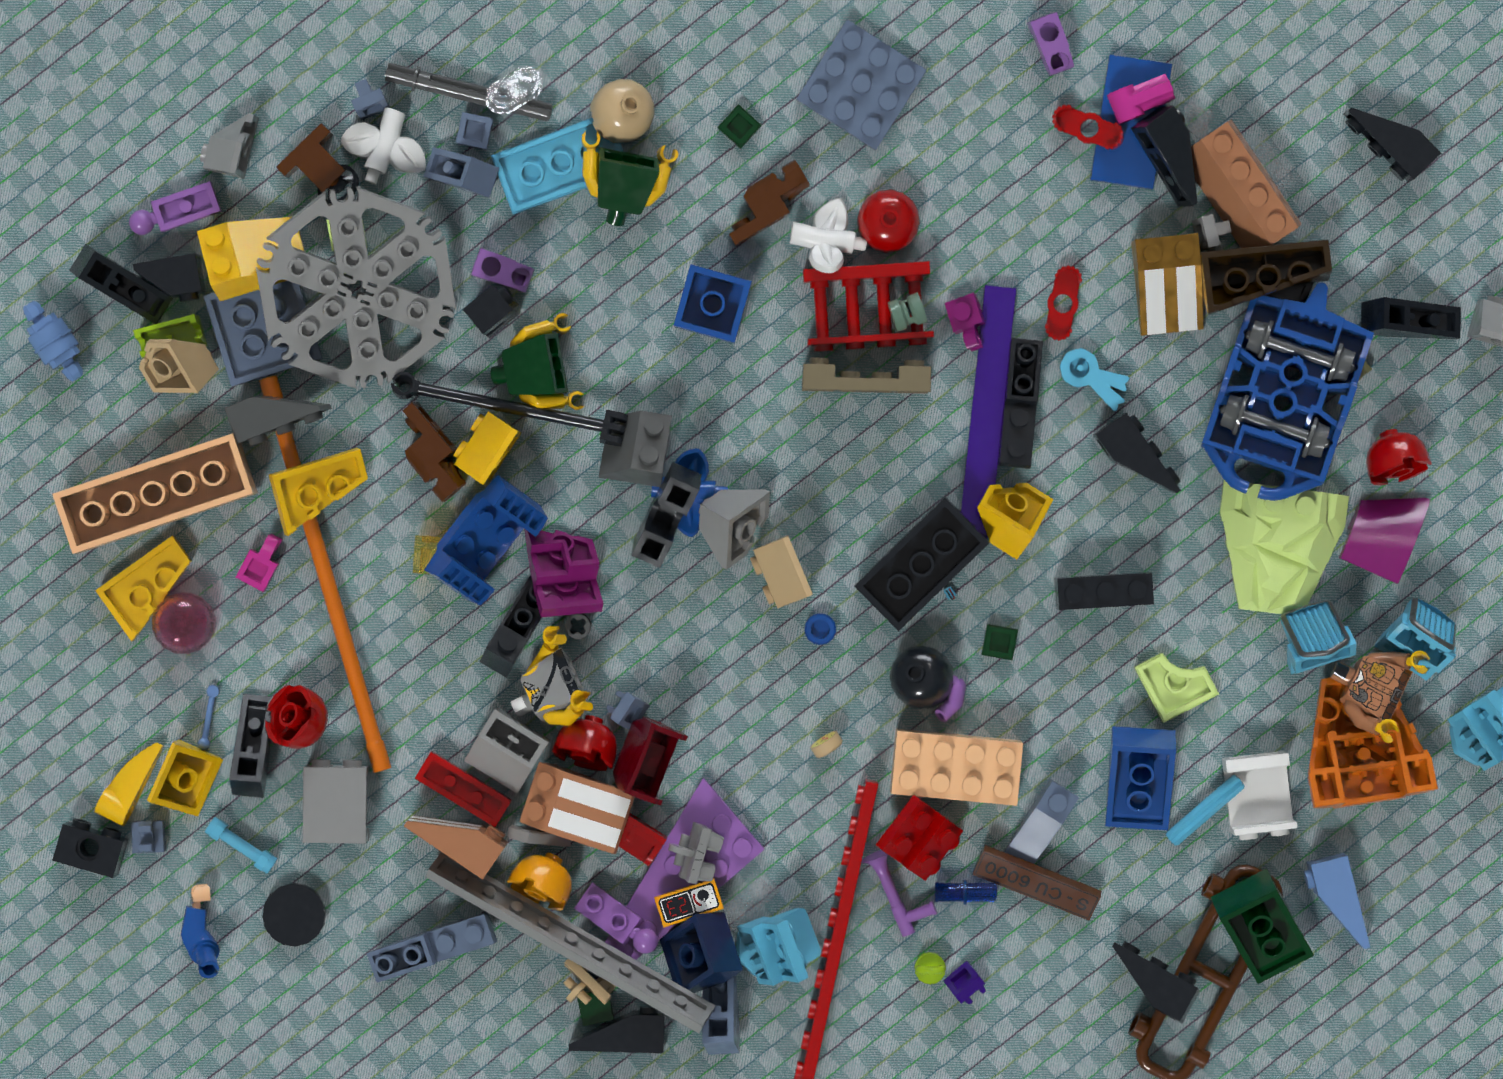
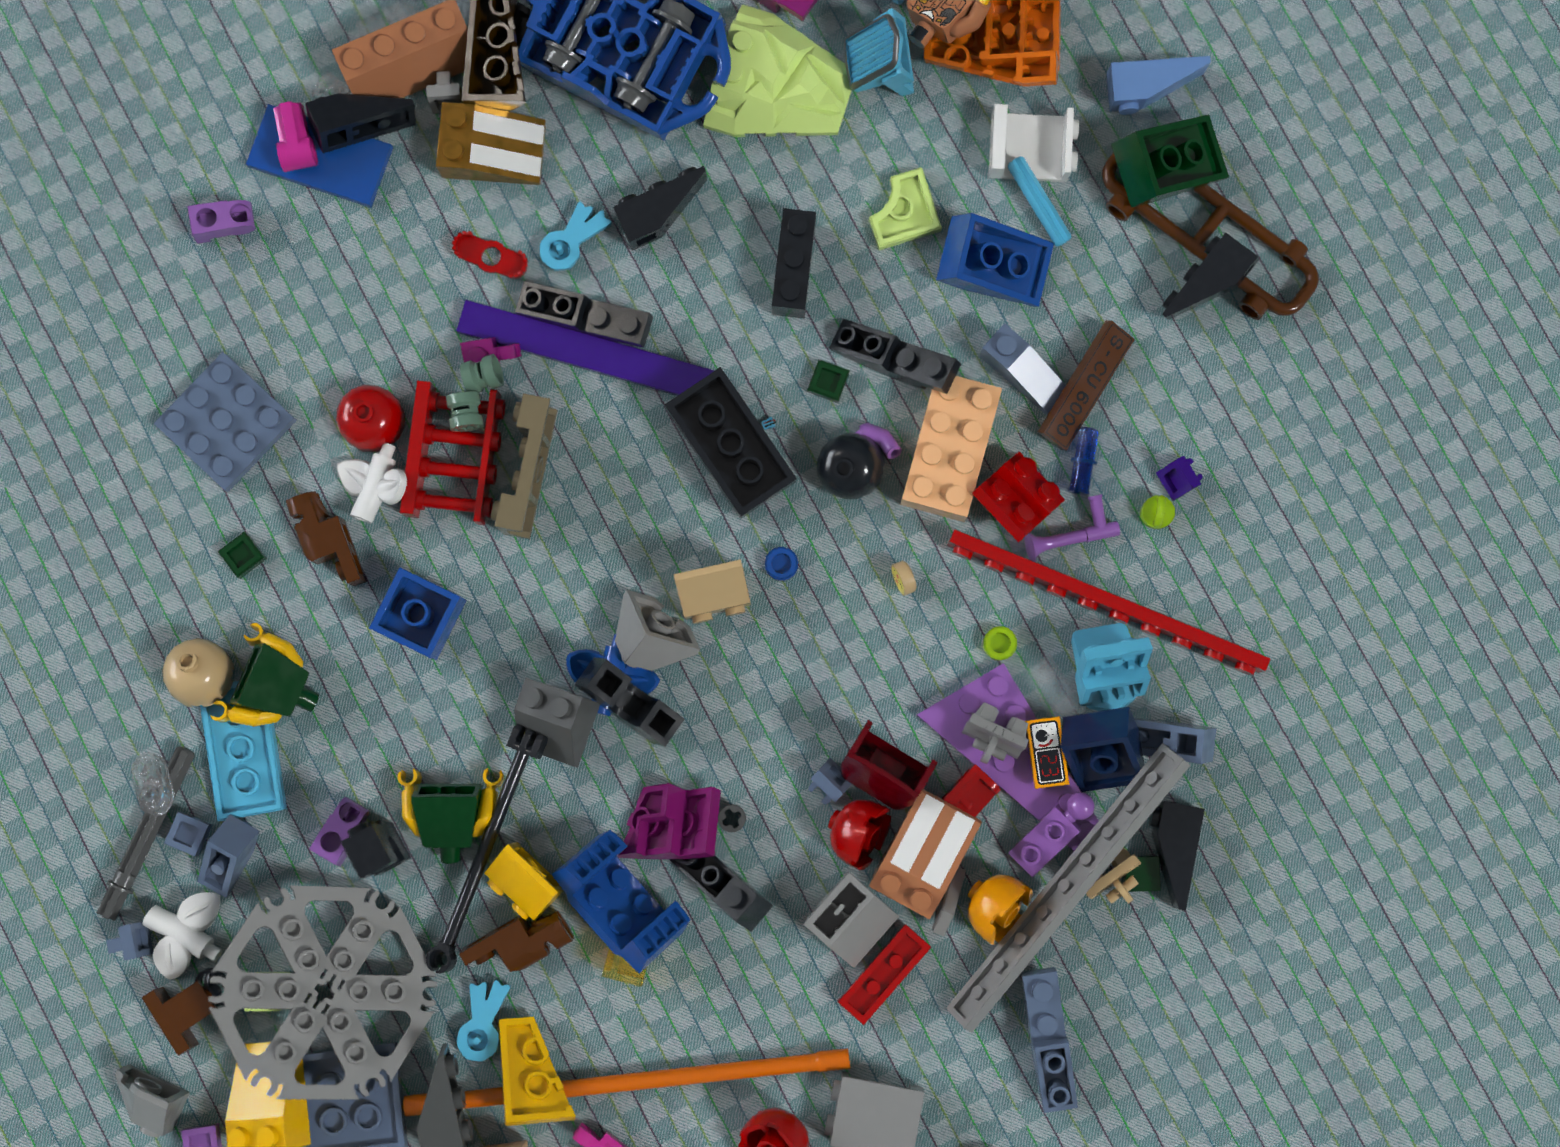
camera: 75 degrees left, 5 degrees down
nougat slope [404,815,508,880] -> none
torso [511,626,593,726] -> none
yellow slope [977,483,1054,560] -> none
red piece [1052,104,1124,150] -> none
none -> medium azure piece [457,979,511,1062]
none -> sand green wheel [460,354,504,393]
none -> black slope [829,319,961,394]
none -> lime tile [983,626,1017,661]

